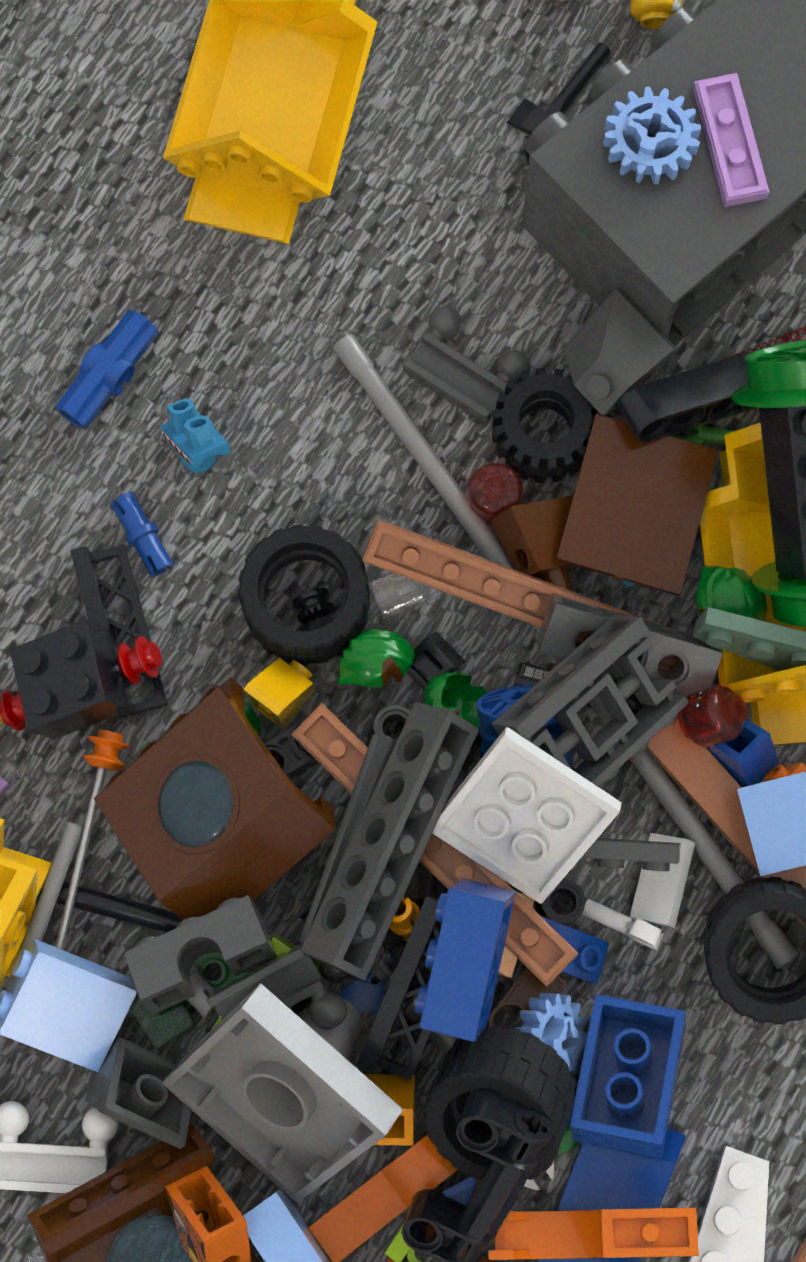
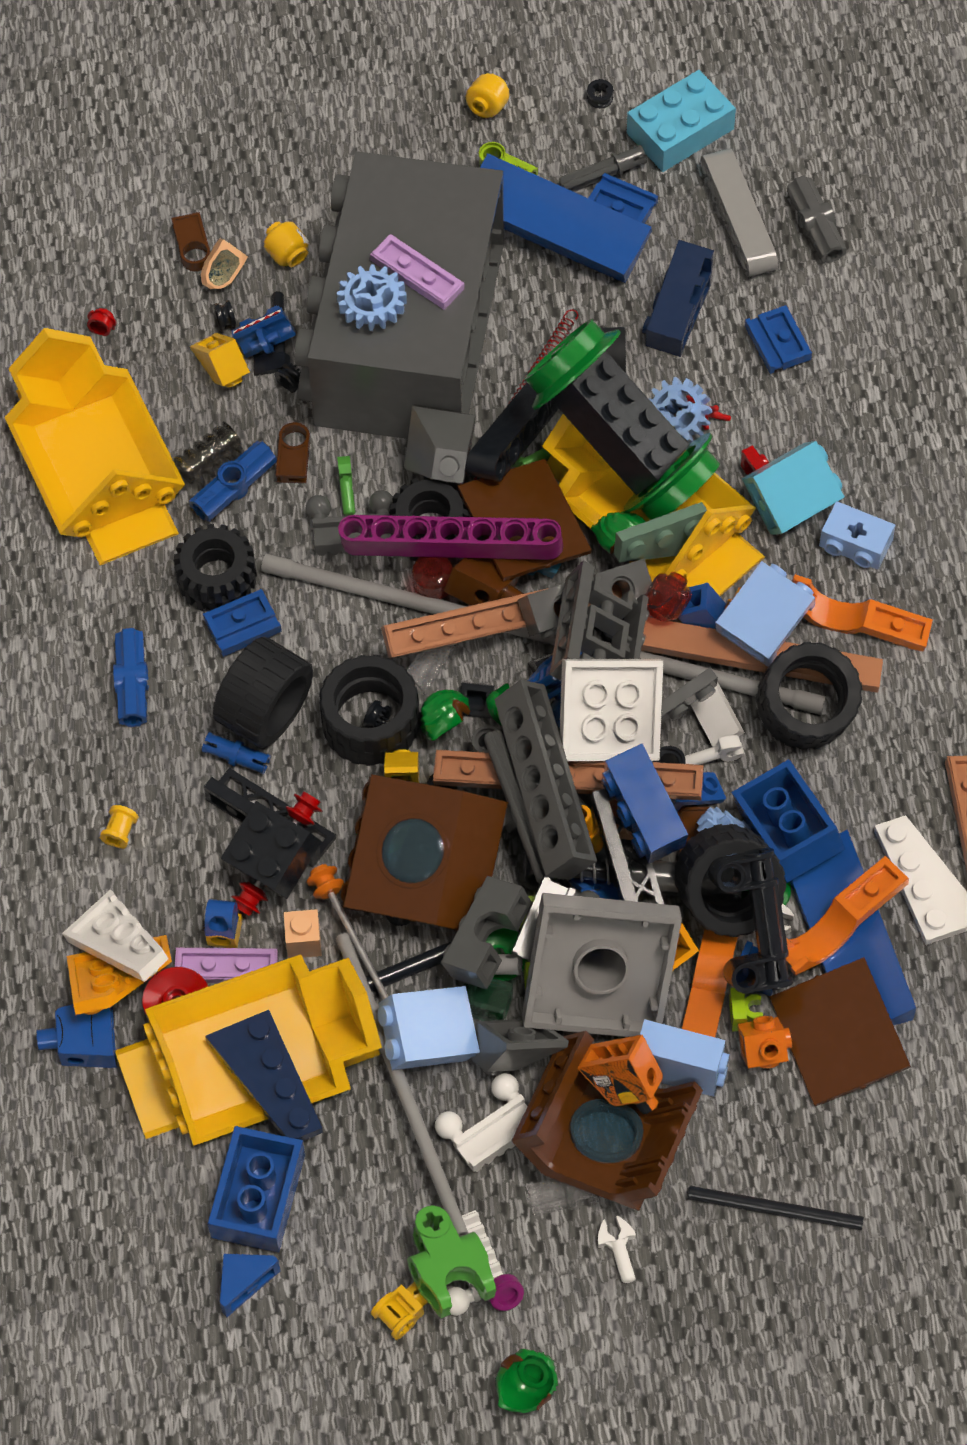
camera: 40 degrees left, 15 degrees down
dark azure hips [160,398,231,473] -> none
none -> clear smoke piece [174,422,244,486]
none -> black tyre [174,524,257,611]
none -> blue piece [189,441,277,522]
none -> yellow slope [190,333,250,388]
none -> blue plate [203,589,282,657]
none -> black tyre [213,636,313,748]
none -> black bush [214,300,236,331]
none -> blue hips [232,305,296,358]
none -> reddish brown piece [276,422,311,484]
none -> light nougat brick [284,909,322,958]
none -> bright green bar [337,456,355,516]
none -> magenta beam [338,515,564,560]

